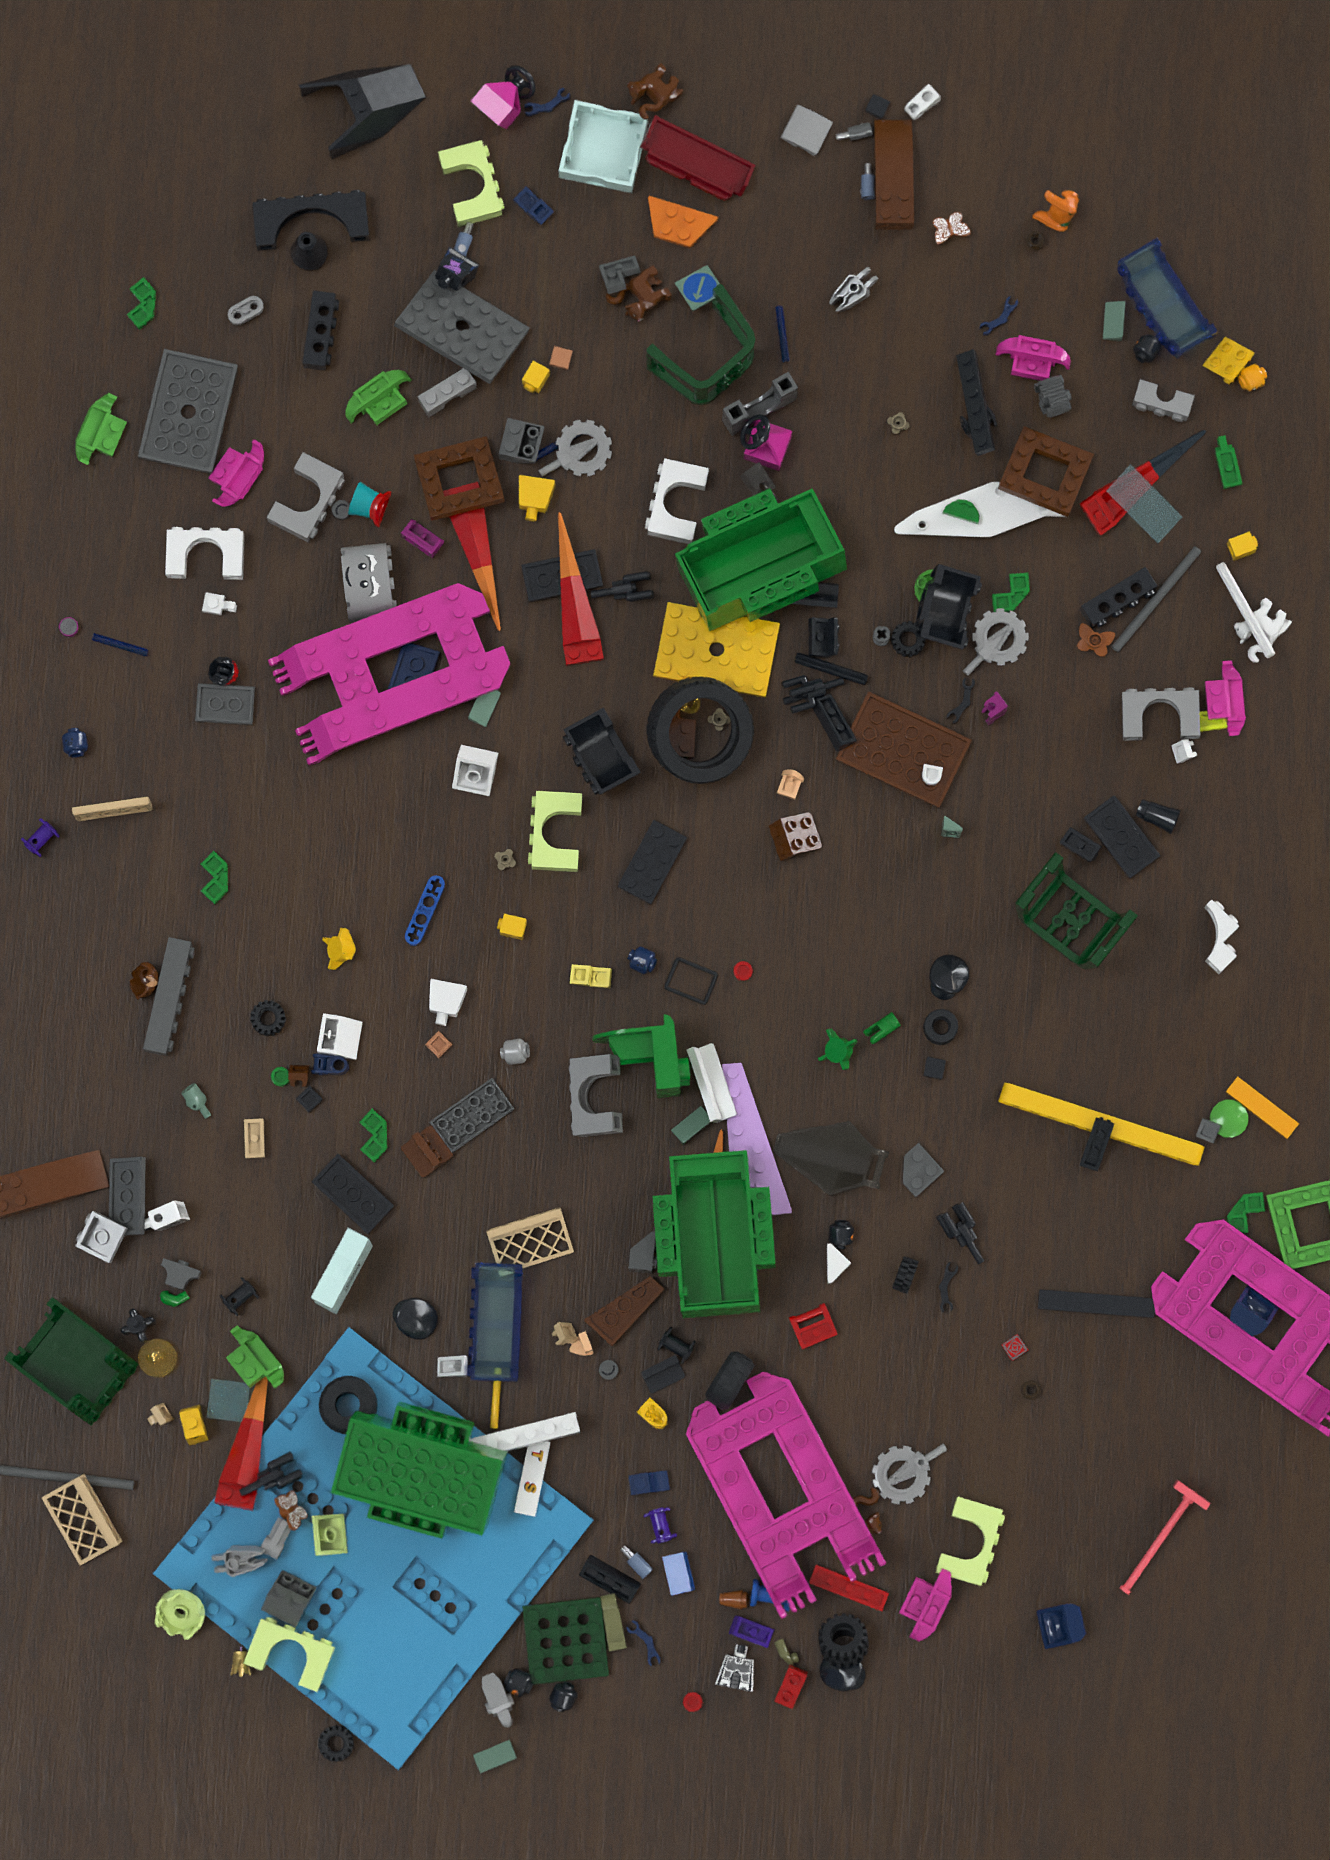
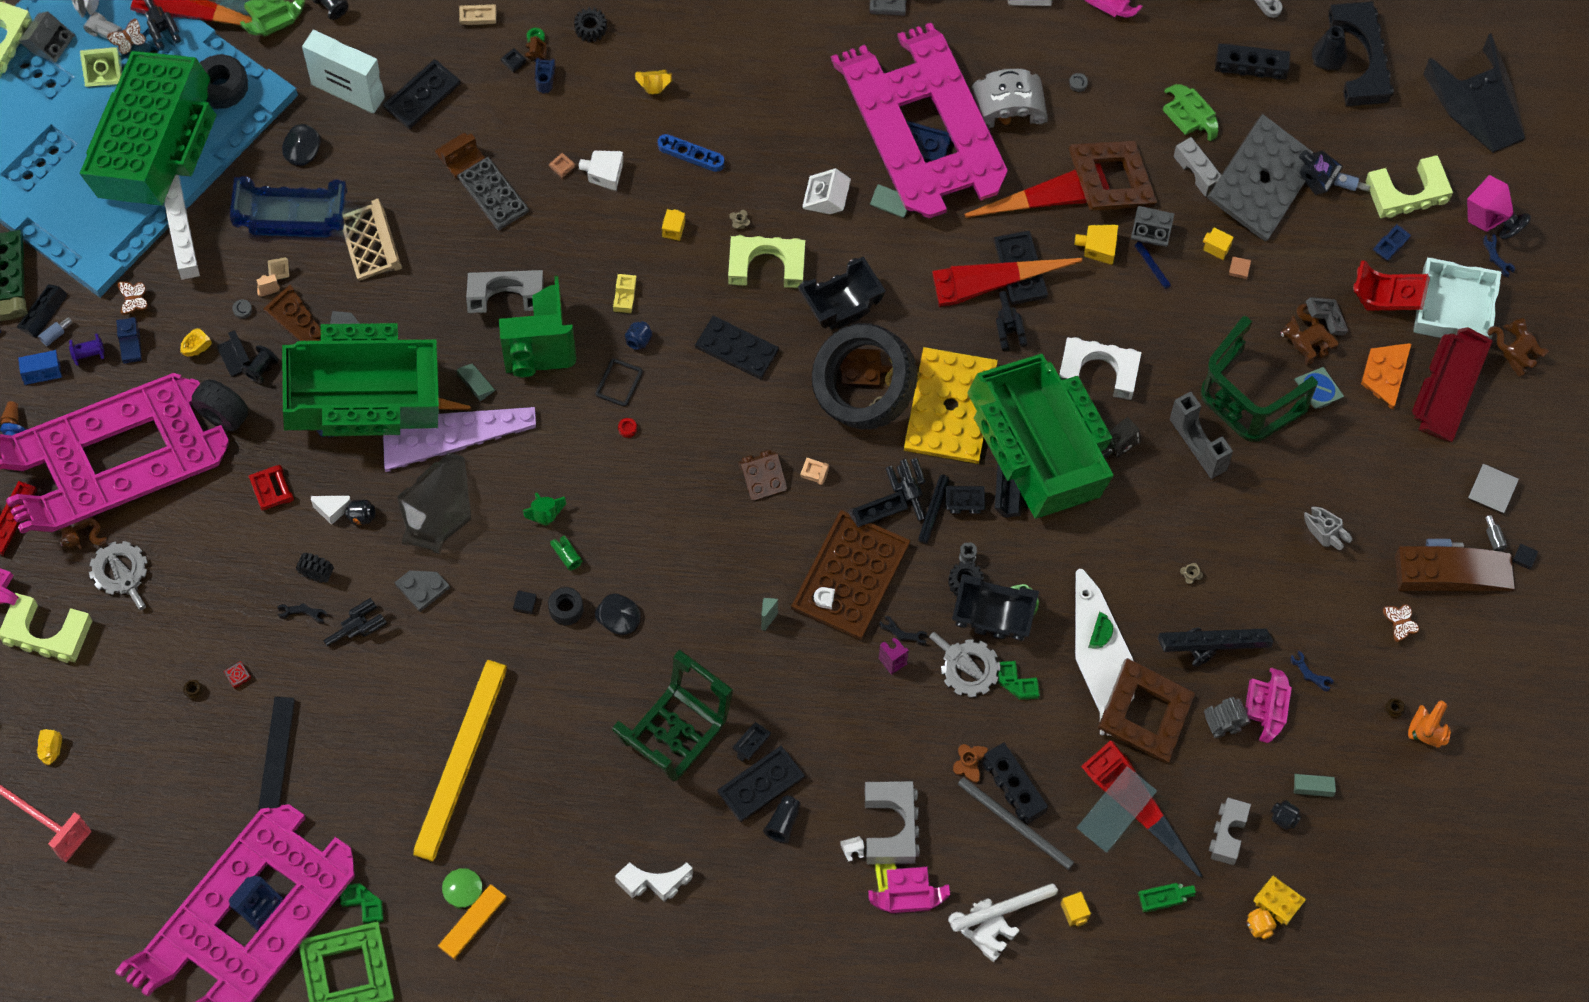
camera: 90 degrees right, 15 degrees down
light grey arch [267,452,345,542] -> none
white slope [317,1013,362,1060] -> none
hat [348,481,392,527] -> none
green tile [359,1108,387,1163] -> none
magenta hinge [401,519,444,559] -> none
white slope [437,1356,468,1377] -> none
yellow bar [490,1370,502,1429] -> none
light grey head [500,1039,530,1065] -> none
white sticker [514,1441,550,1516] -> none
light grey bar [538,420,612,477] -> none
white panel [687,1043,737,1123] -> none
dark pink piece [740,414,792,471] -> none
clear blue bar [775,306,790,362] -> none
white leg [904,84,940,121] -> none
black hinge [1079,1117,1114,1171] -> none
windscreen [1117,238,1218,359] -> none
dark grey tile [1196,1118,1221,1143] -> none
none -> yellow rock [37,729,62,765]
none -> animal [118,282,148,315]
none -> red bracket [1353,261,1430,311]

